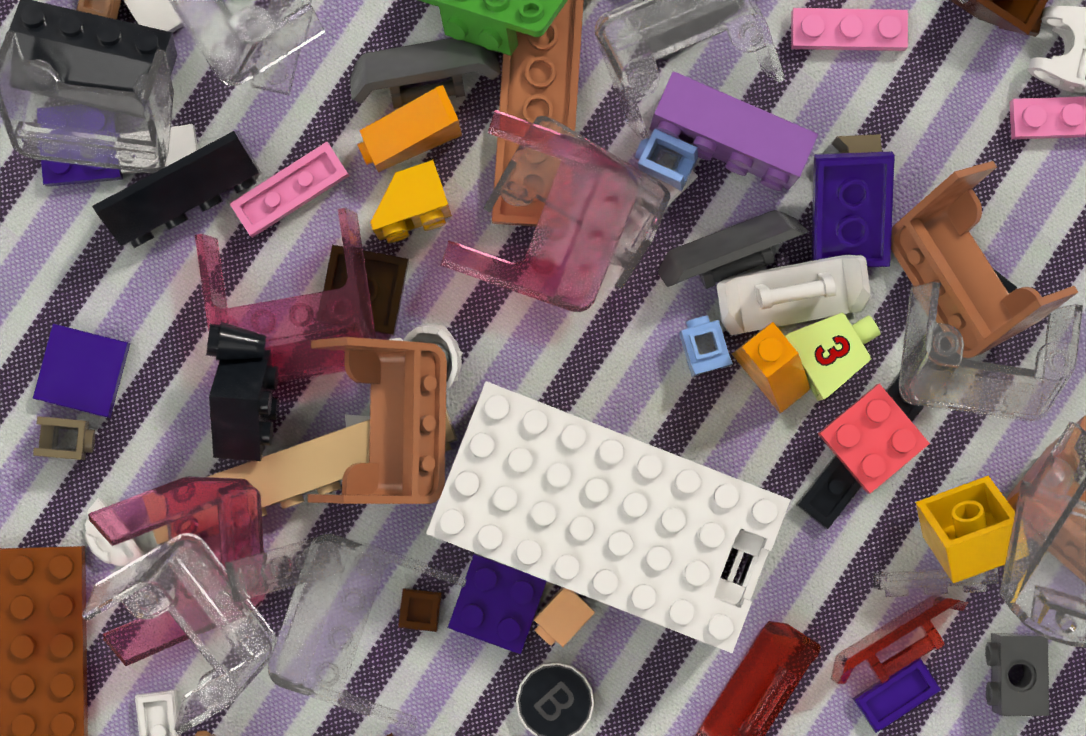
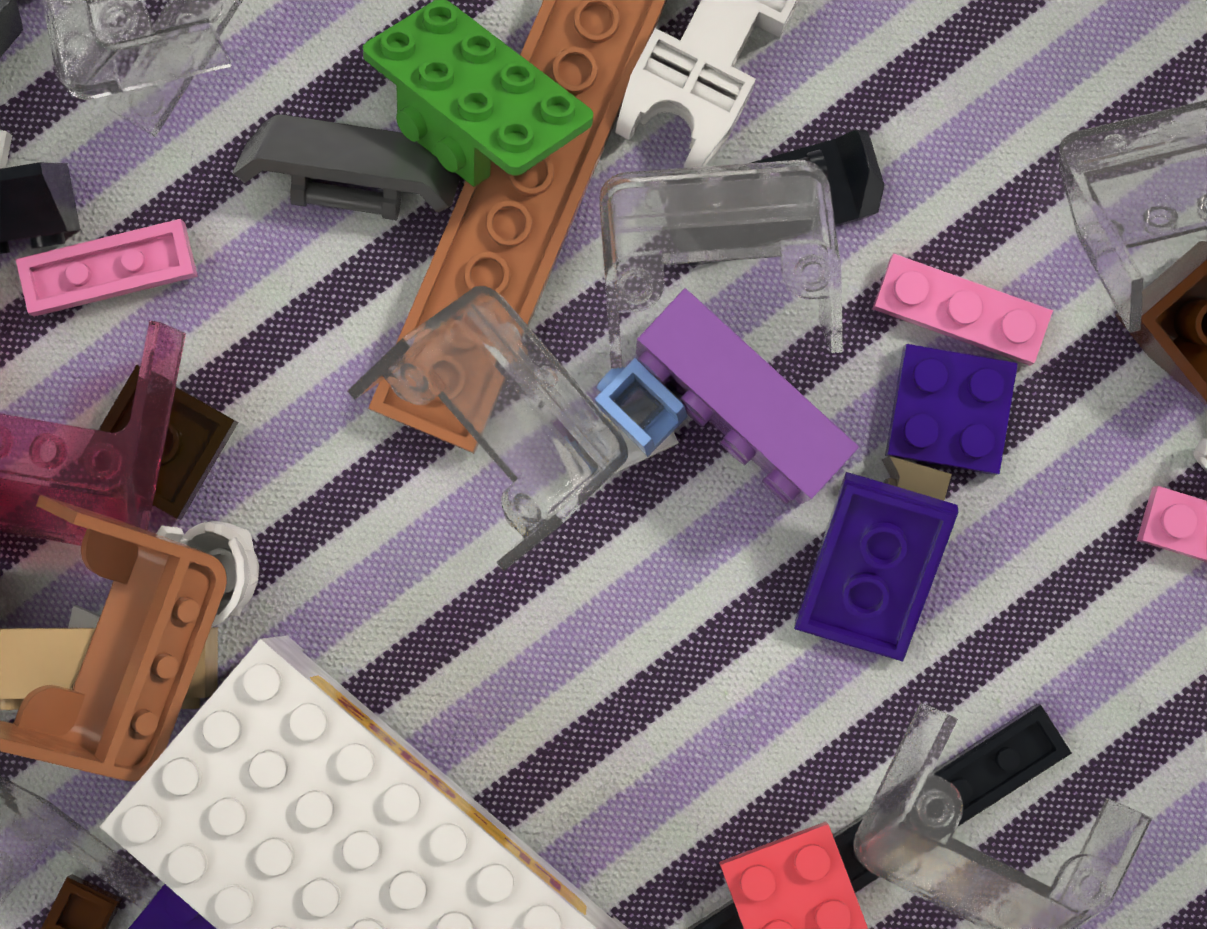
camera: 25 degrees right, 0 degrees up
light orange slope [357,85,462,172] -> none
yellow slope [370,160,452,243] -> none
clear pink windscreen [440,110,638,312] -> none
dark grey piece [658,210,809,289] -> none
light blue window [679,315,733,377] -> none
white piece [717,255,871,335] -> none
light orange slope [732,322,810,413] -> none
yellowish green torso [785,312,881,401] -> none
nougat windscreen [891,161,1078,358] -> none
none -> dark purple plate [885,344,1018,475]

